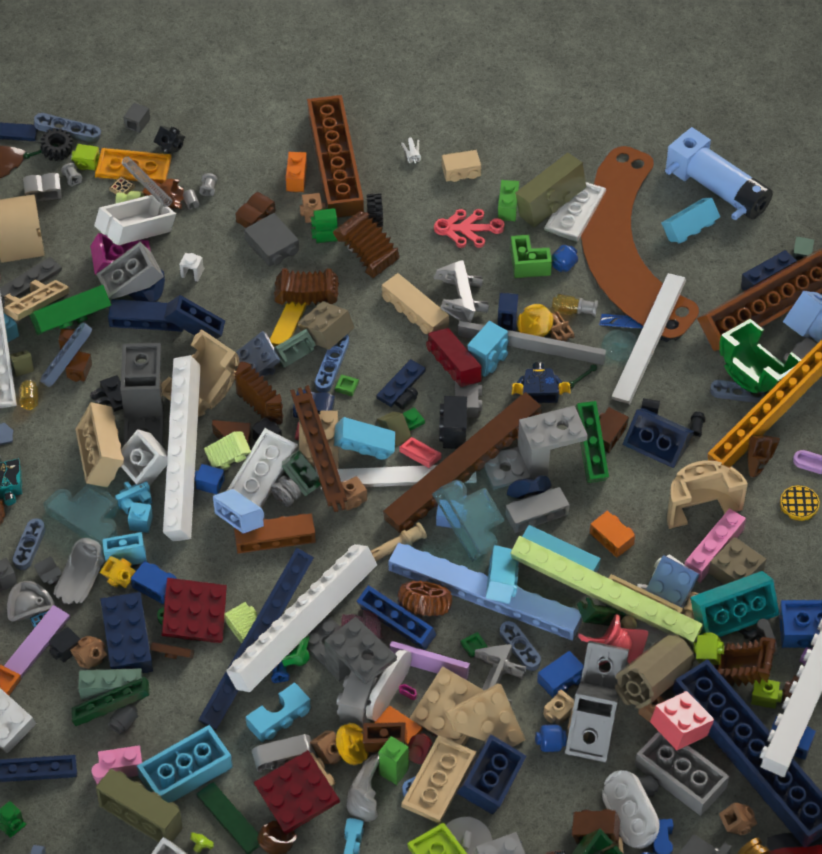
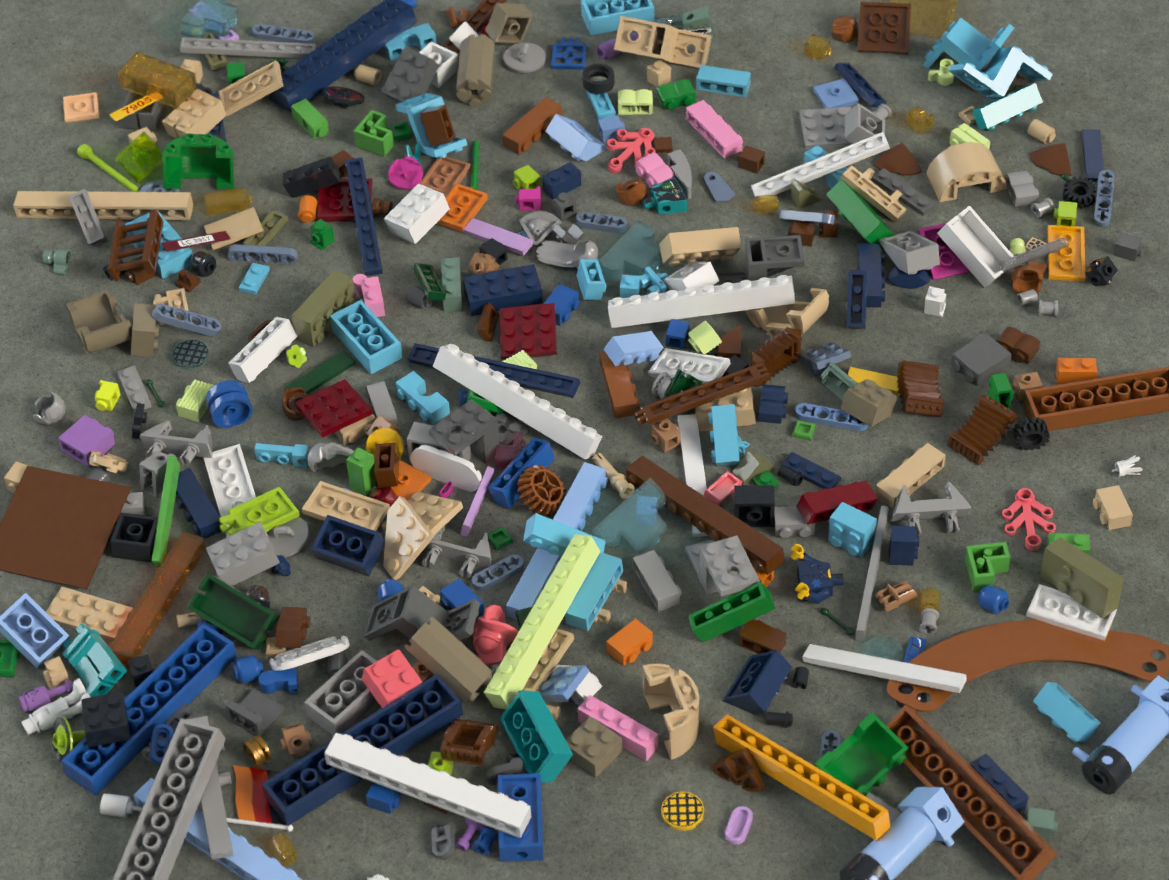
camera: 90 degrees right, 5 degrees down
yellow brick [100,556,136,588] -> none
dark blue hat [507,475,552,499] -> none
yellow tile [517,304,553,337] -> none
lime brick [694,632,724,665] -> none

